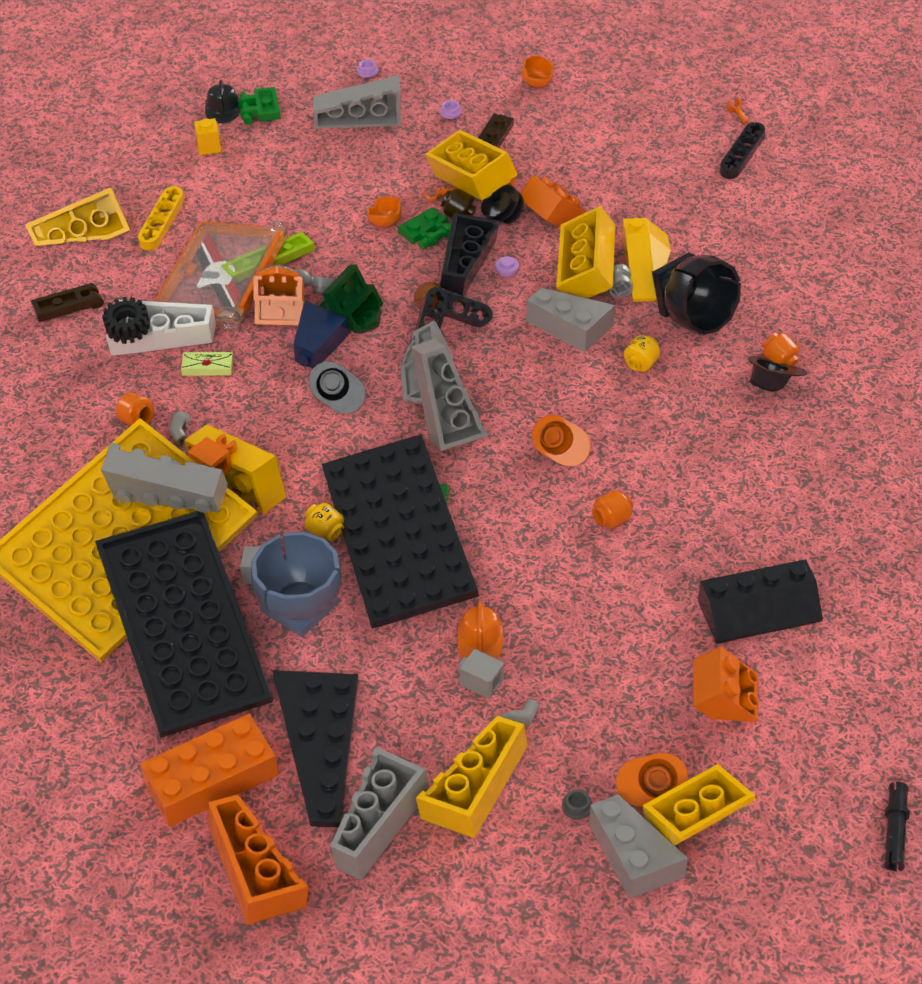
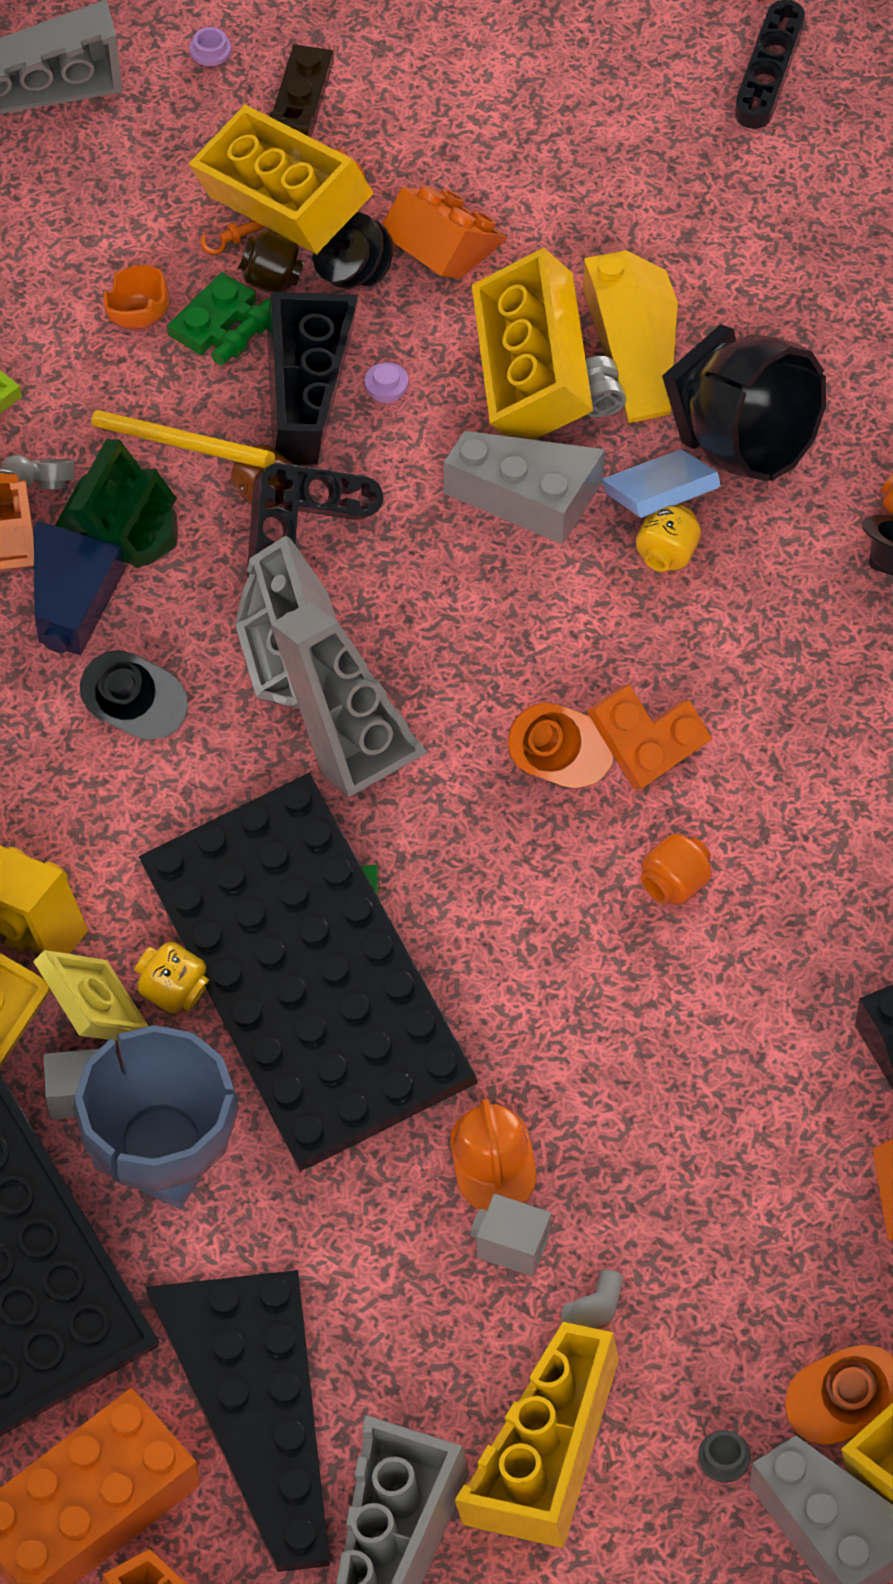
camera: 10 degrees left, 10 degrees up
none -> light yellow tile [33,950,148,1041]
none -> yellow axle [91,410,275,468]
none -> orange plate [586,684,712,790]
none -> light blue tile [601,449,721,518]

